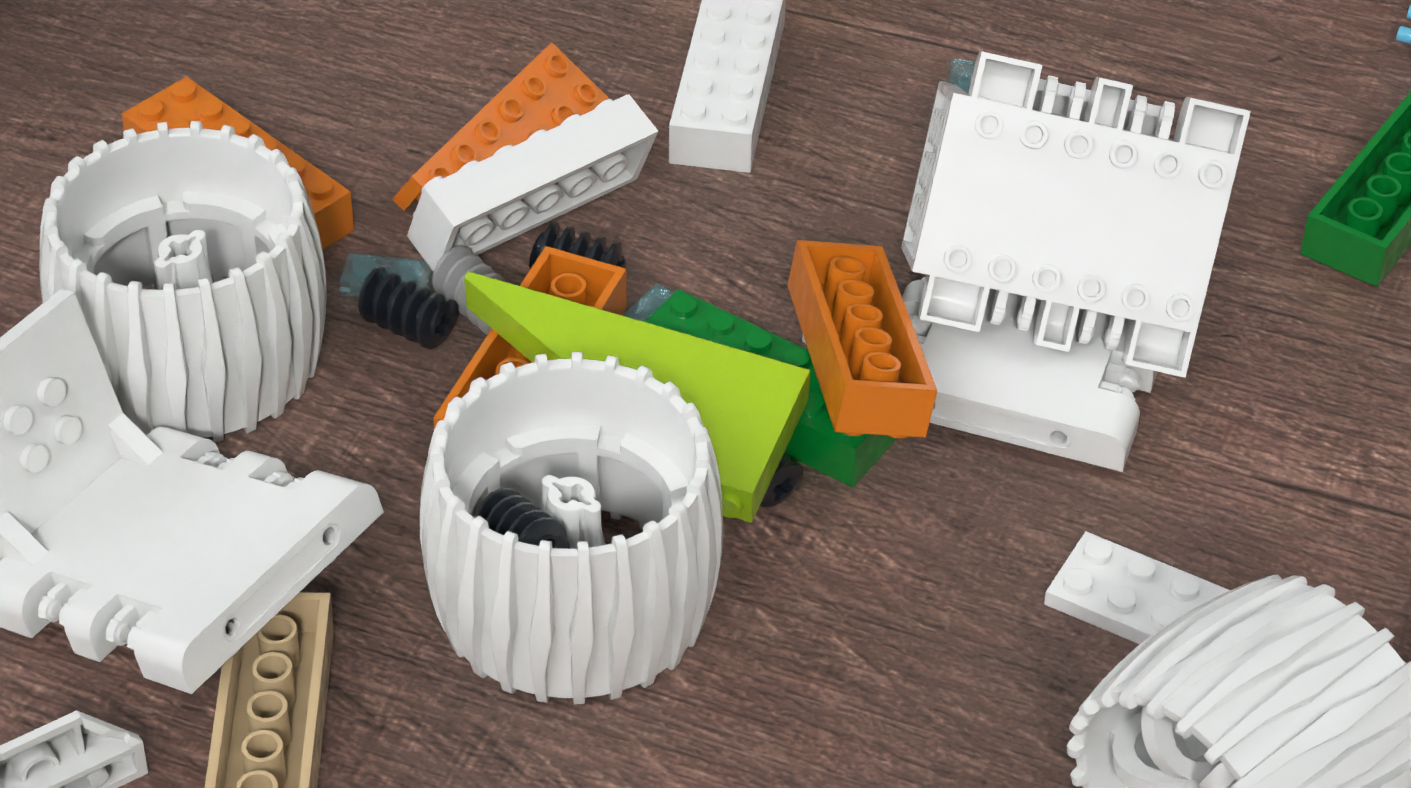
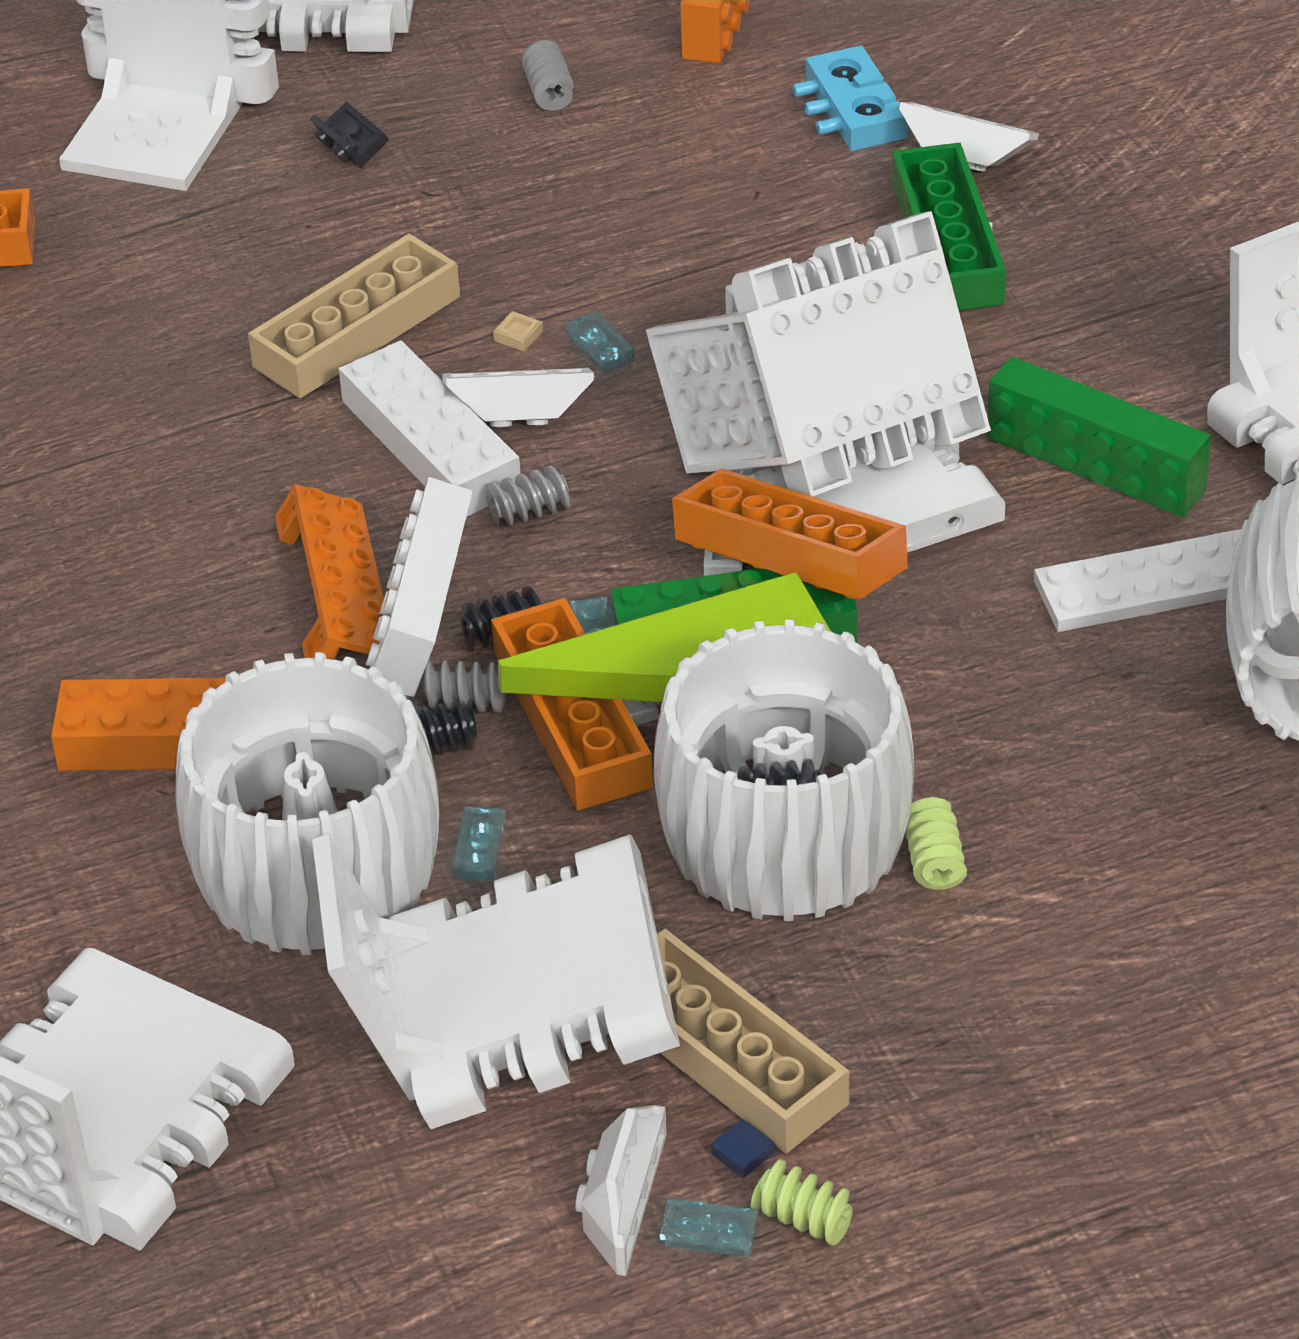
camera: 40 degrees left, 0 degrees up
none -> white wedge [442,368,594,427]
none -> clear light blue plate [452,807,506,881]
none -> light grey piece [486,465,571,527]
none -> tan tile [493,311,543,352]
none -> yellowish green piece [906,797,967,890]
none -> green brick [987,356,1211,518]

